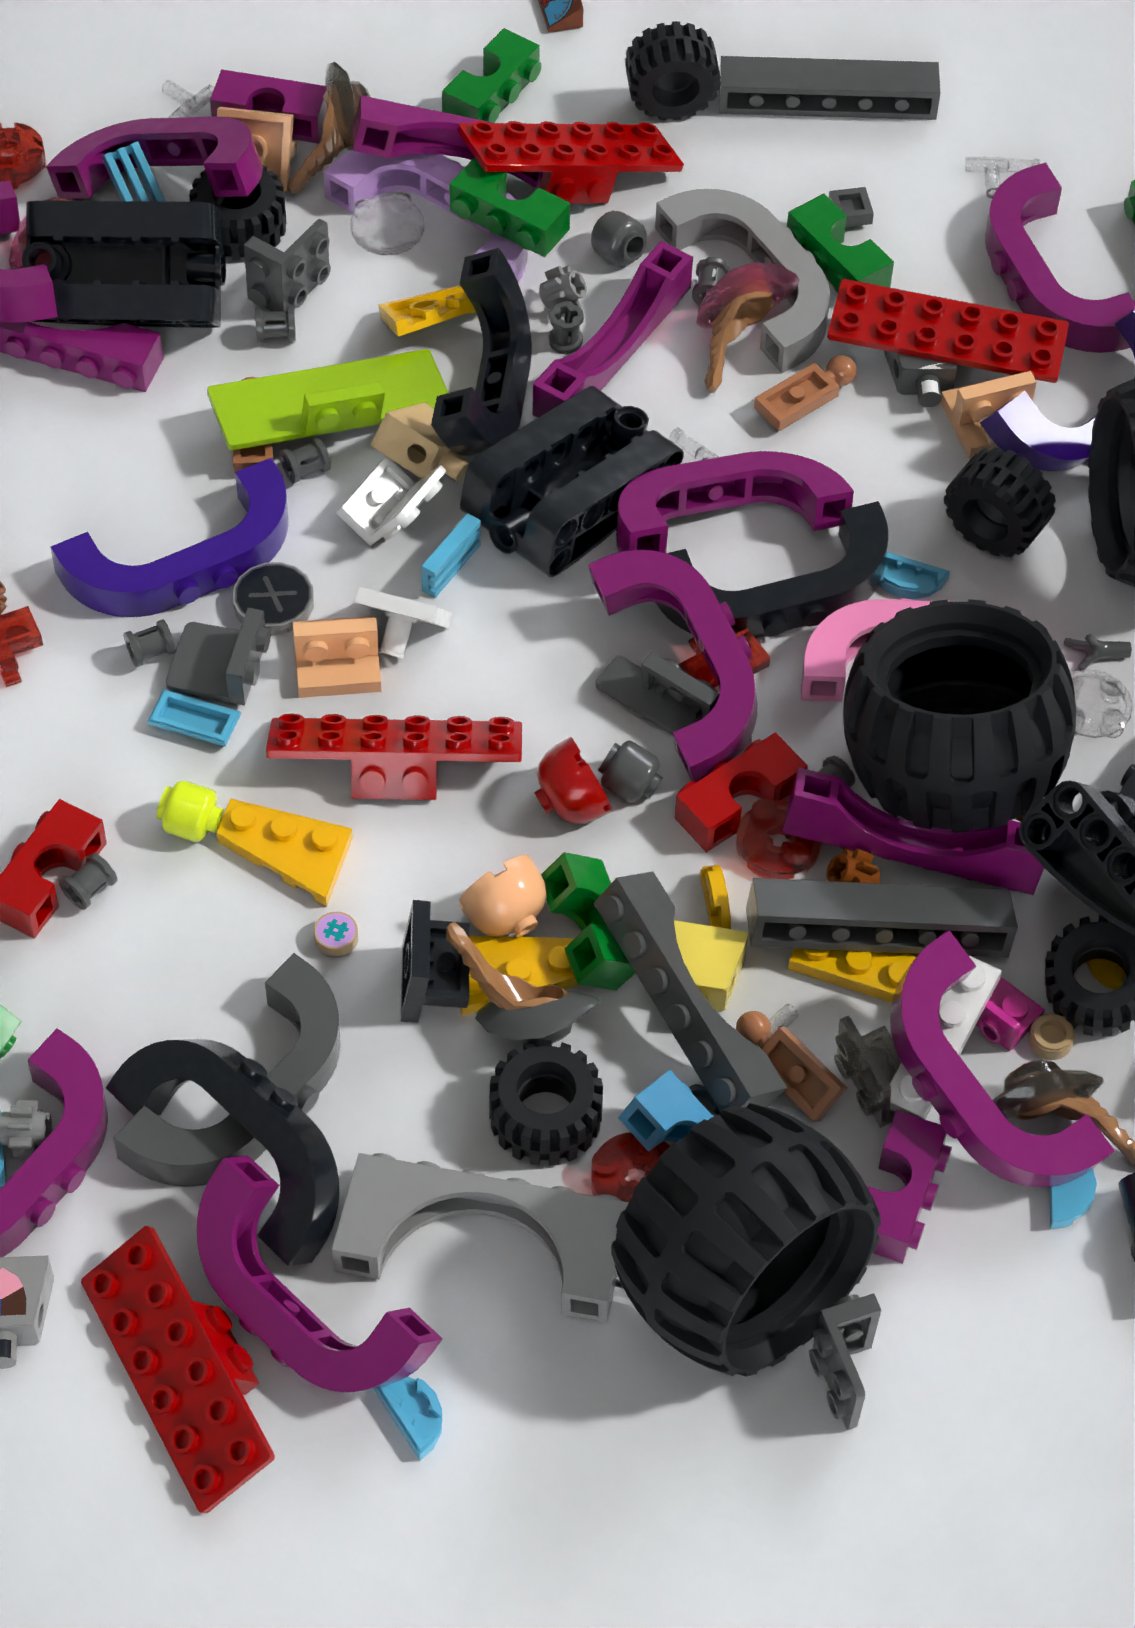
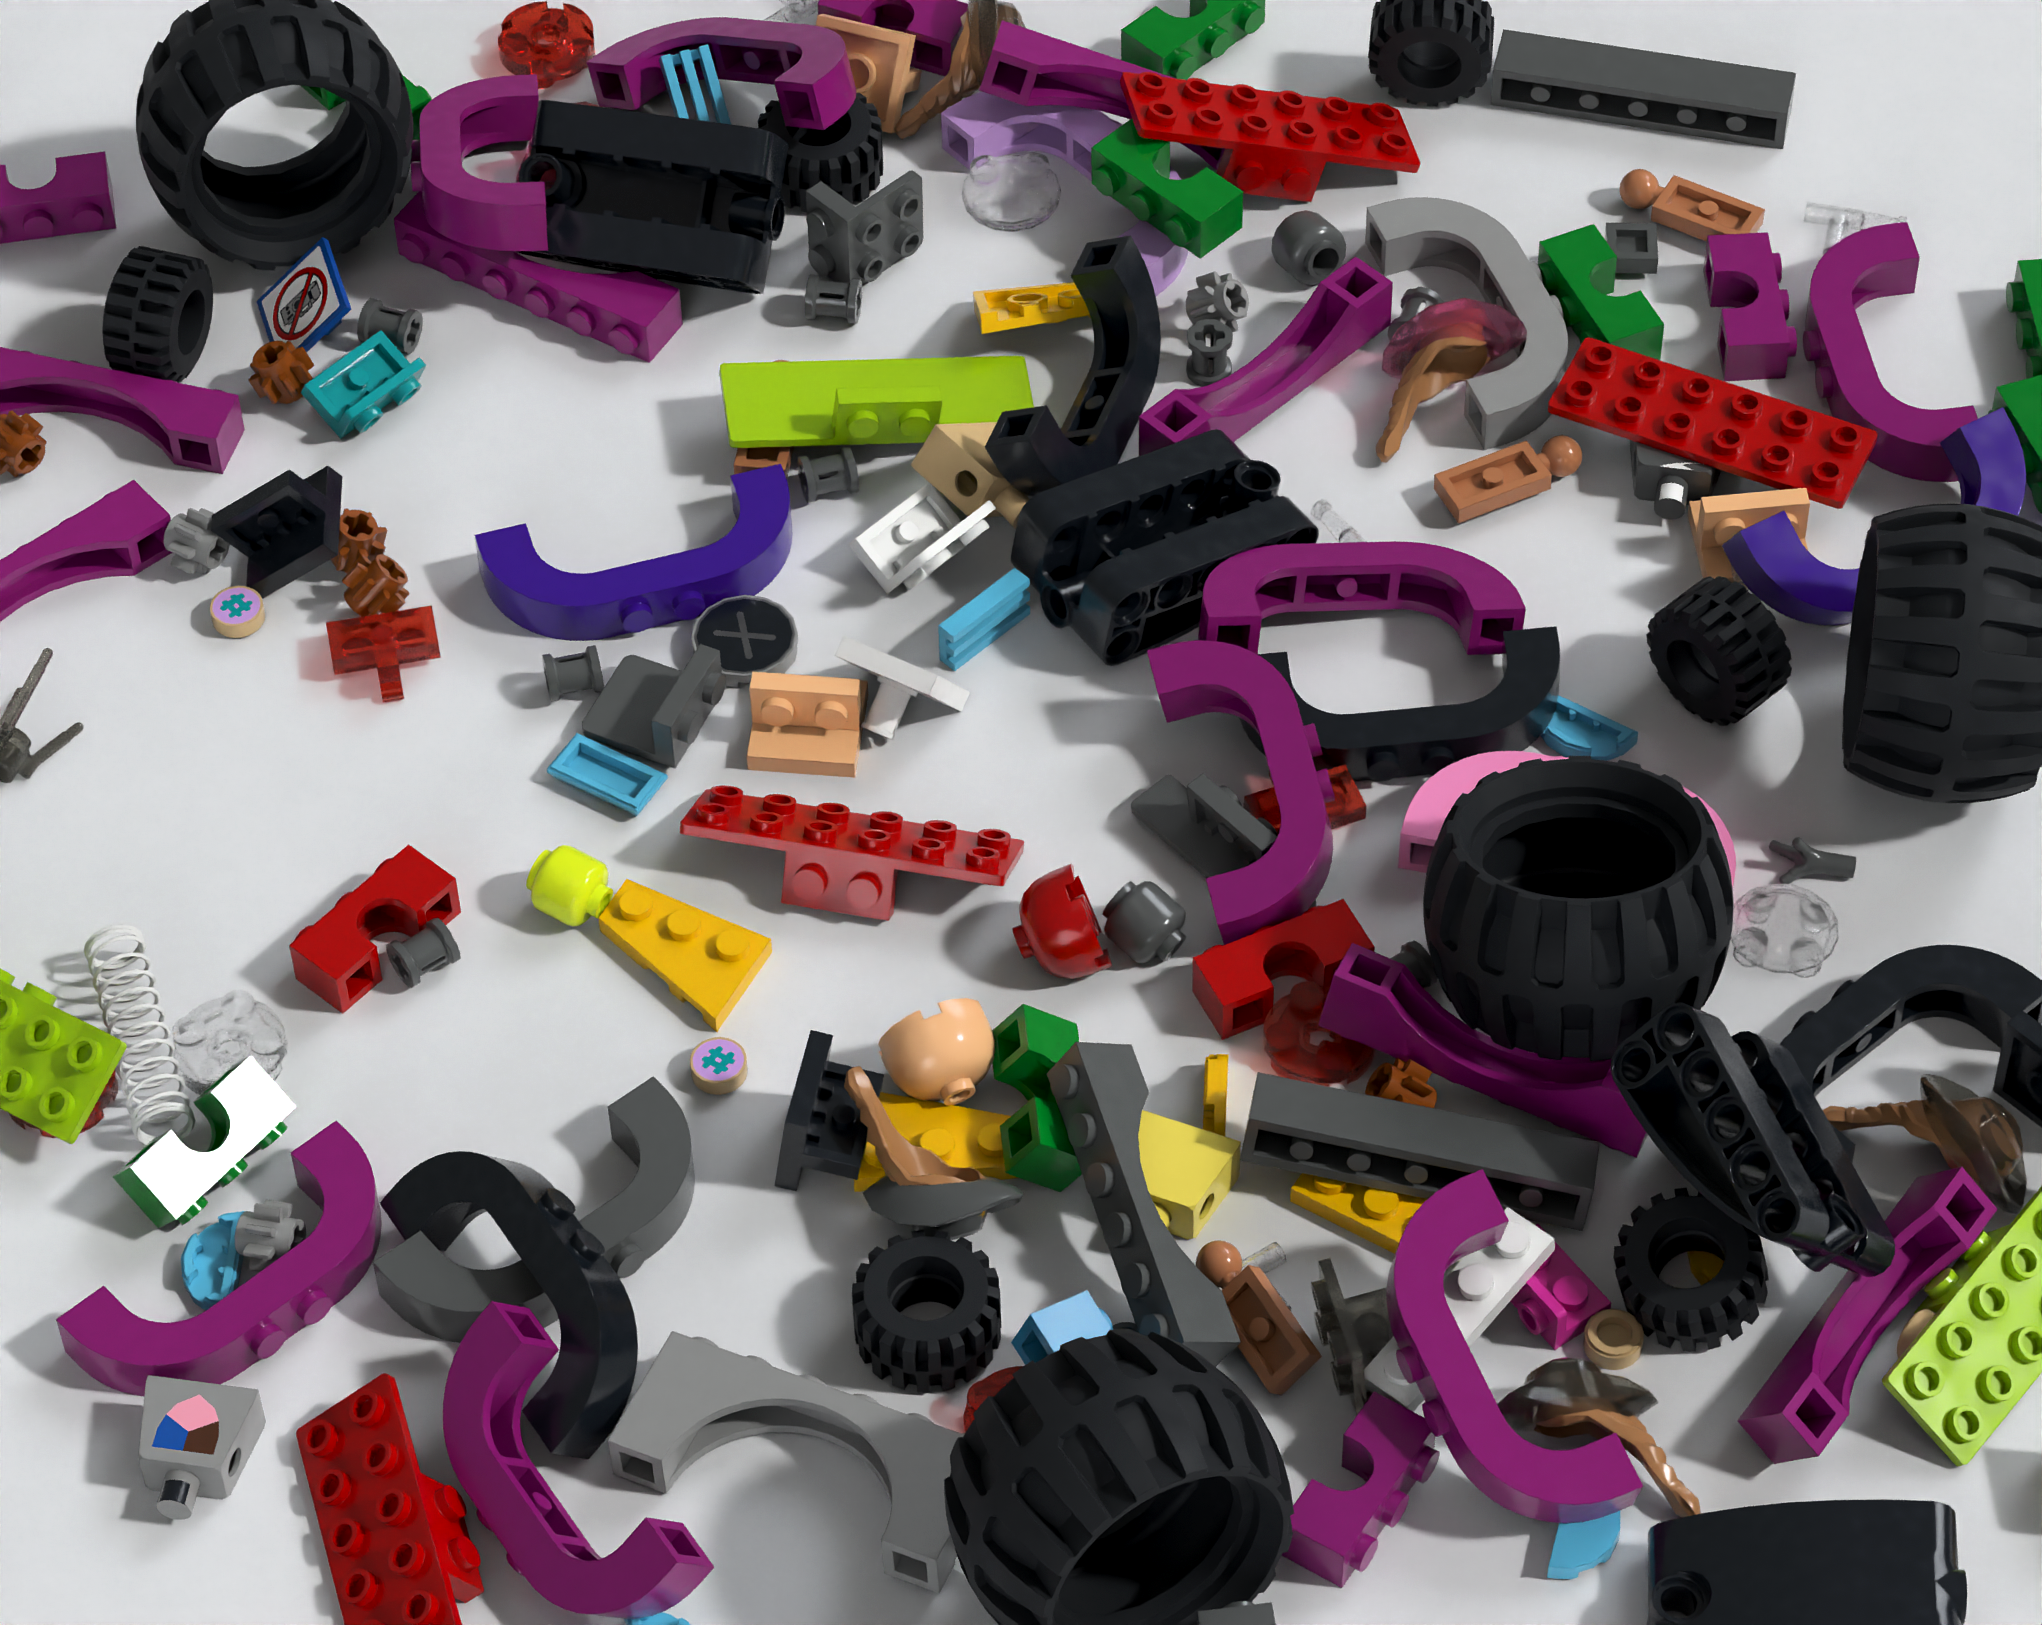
camera: 15 degrees right, 5 degrees down
none -> nougat plate [1619,169,1765,242]
none -> magenta arch [1703,232,1797,381]

